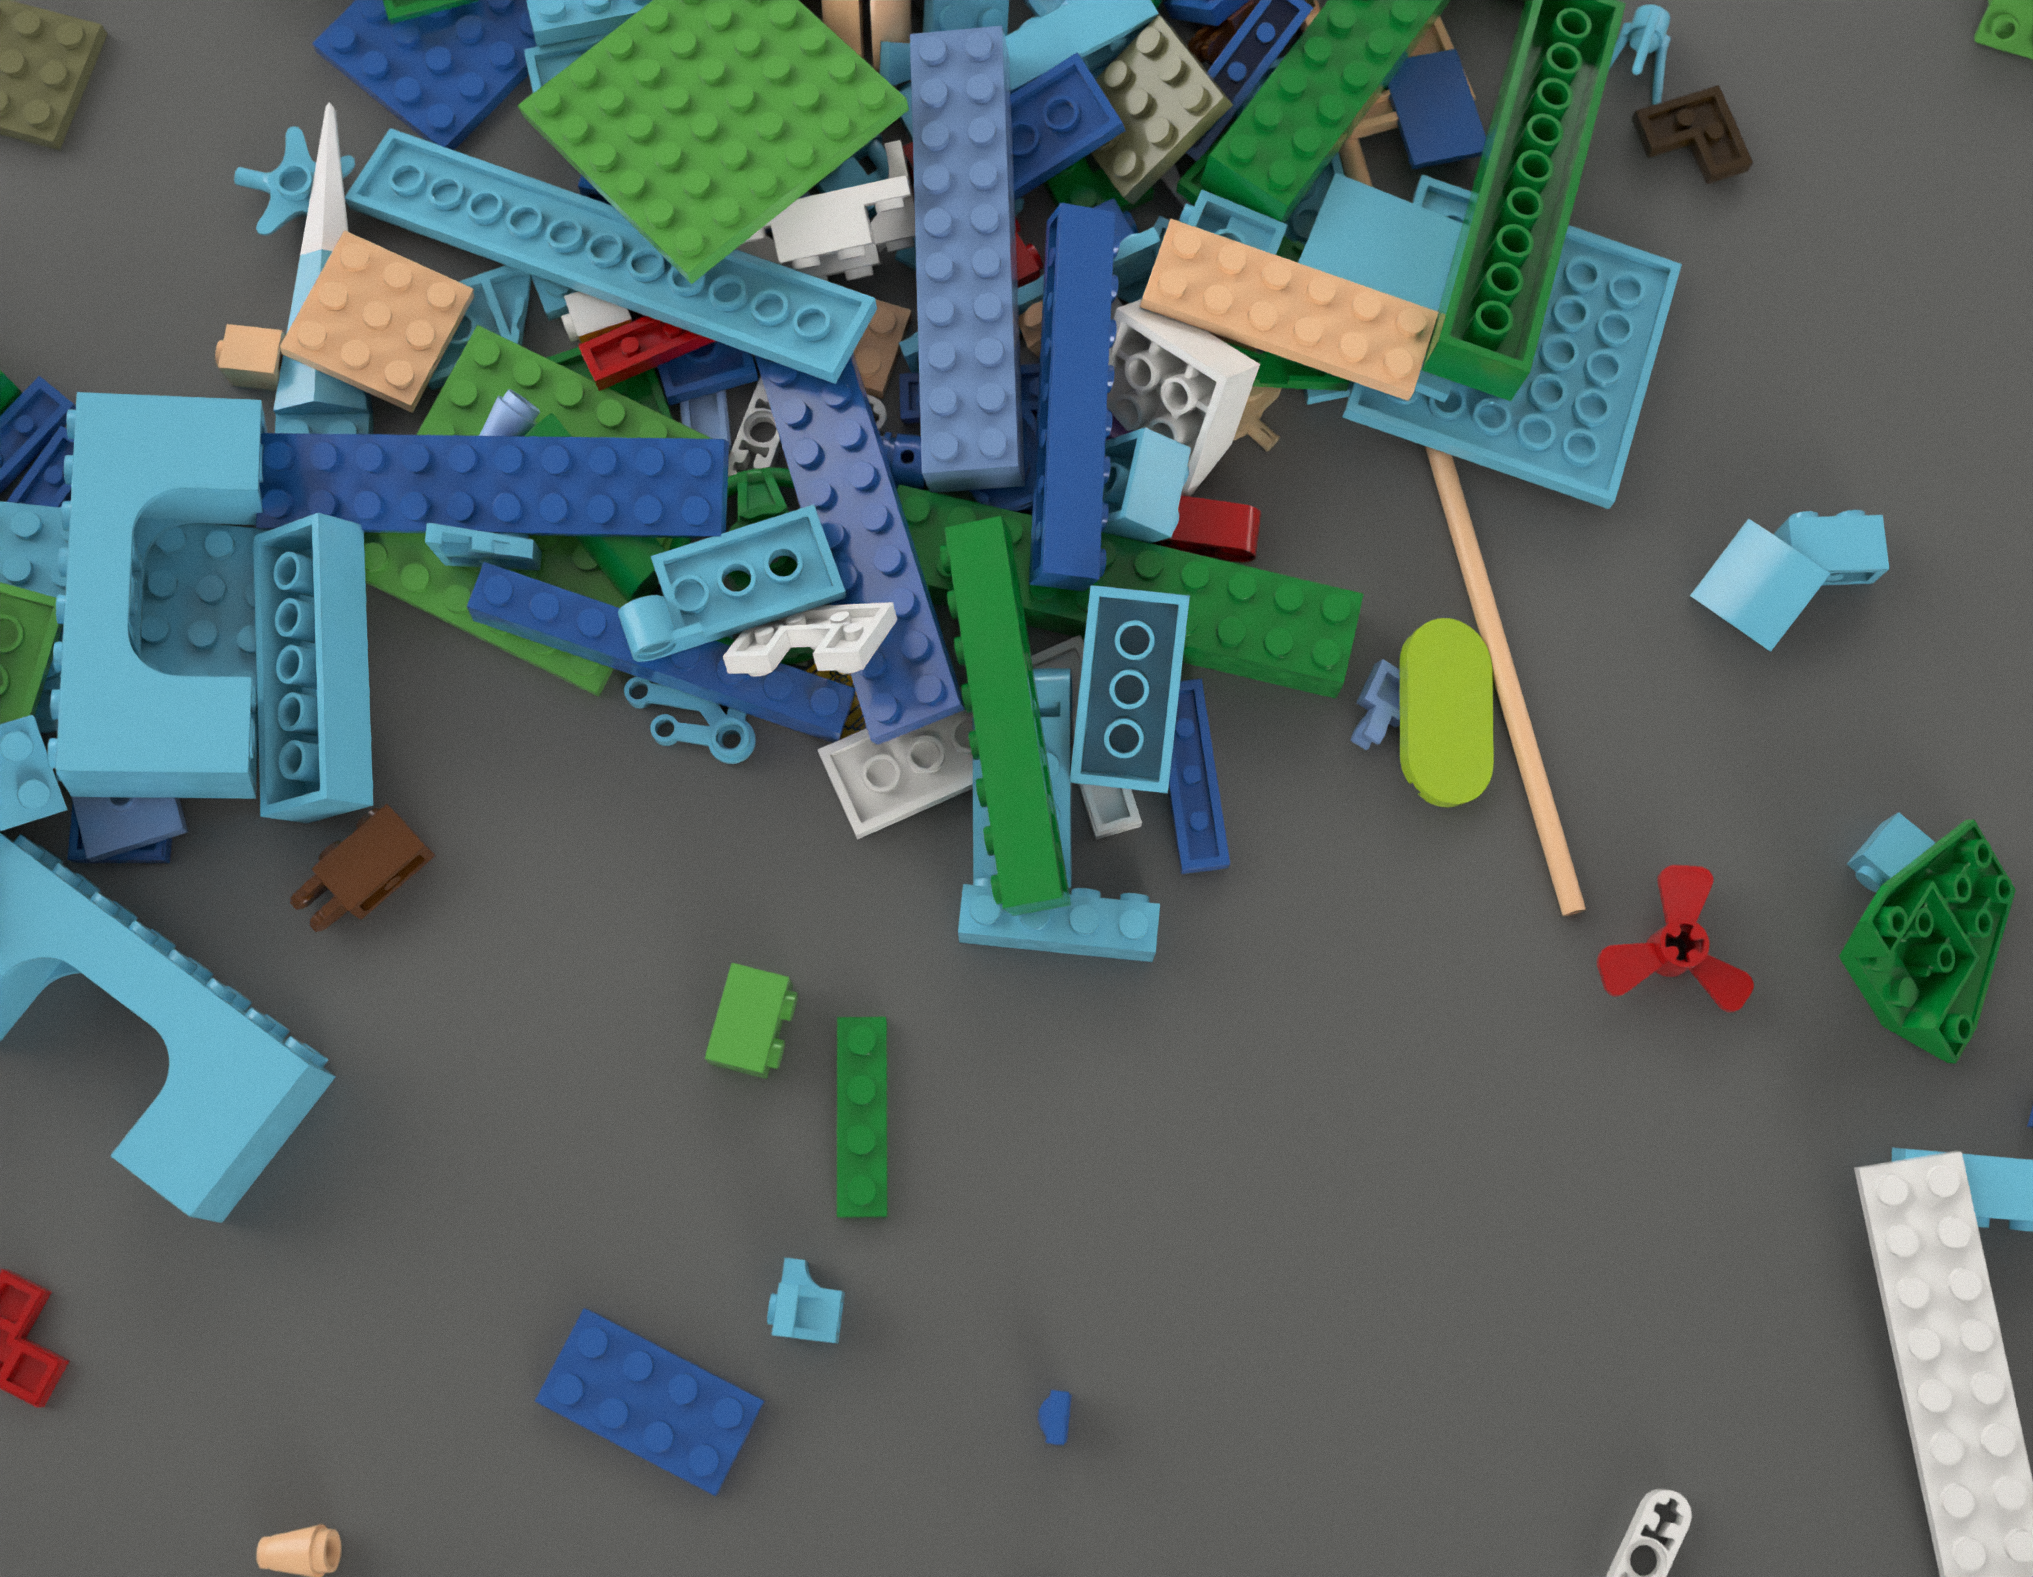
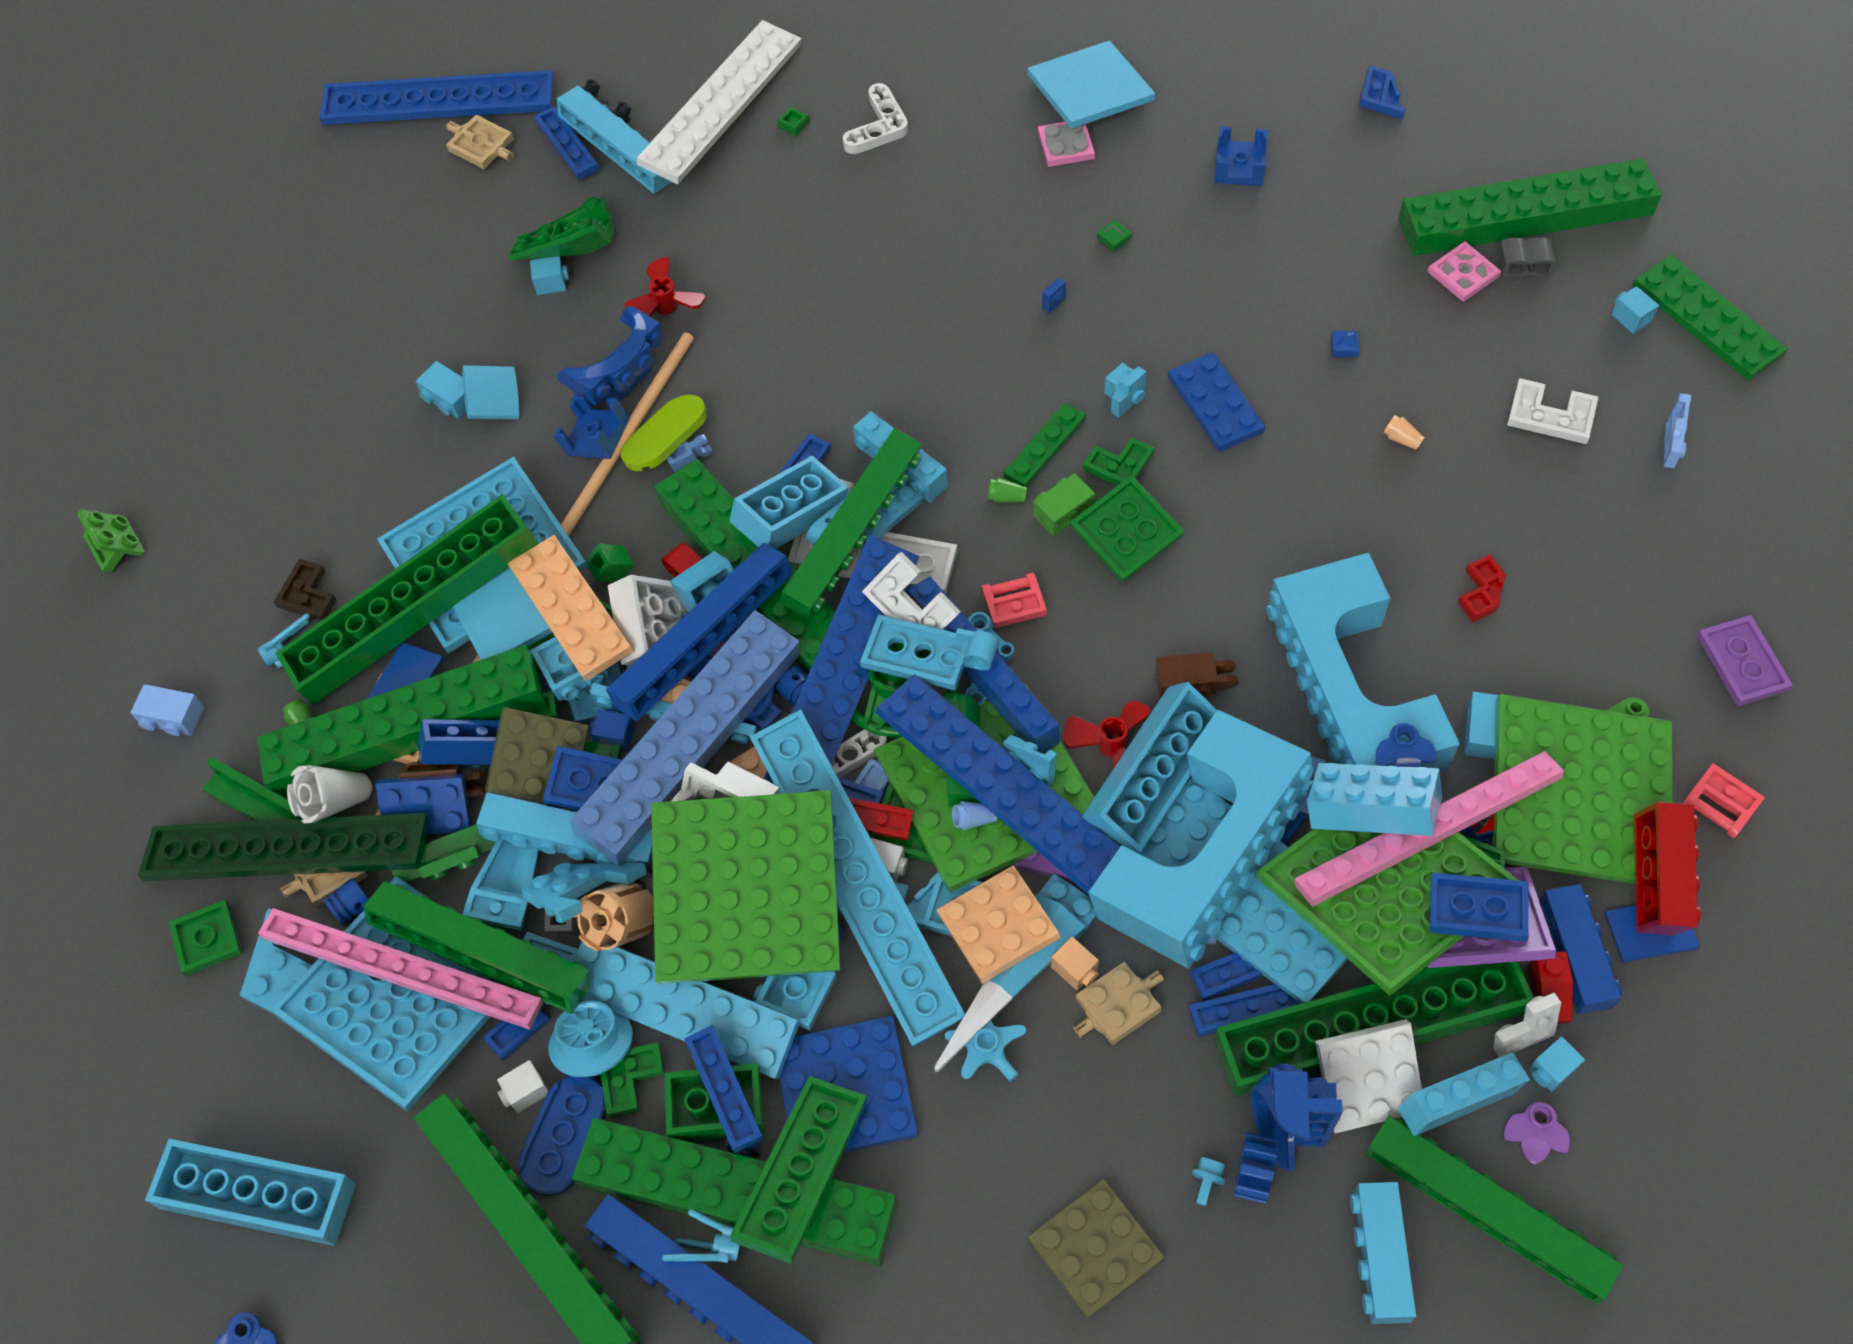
camera: 135 degrees left, 15 degrees down
none -> blue panel [554,396,630,459]
none -> blue piece [557,306,664,406]
none -> green brick [586,543,634,583]
none -> green tile [777,107,810,136]
none -> coral plate [981,572,1047,629]
none -> bright green cone [987,477,1027,503]
none -> red piece [1063,701,1151,769]
none -> green plate [1070,475,1185,584]
none -> tan plate [1073,962,1164,1046]
none -> green plate [1083,437,1155,486]

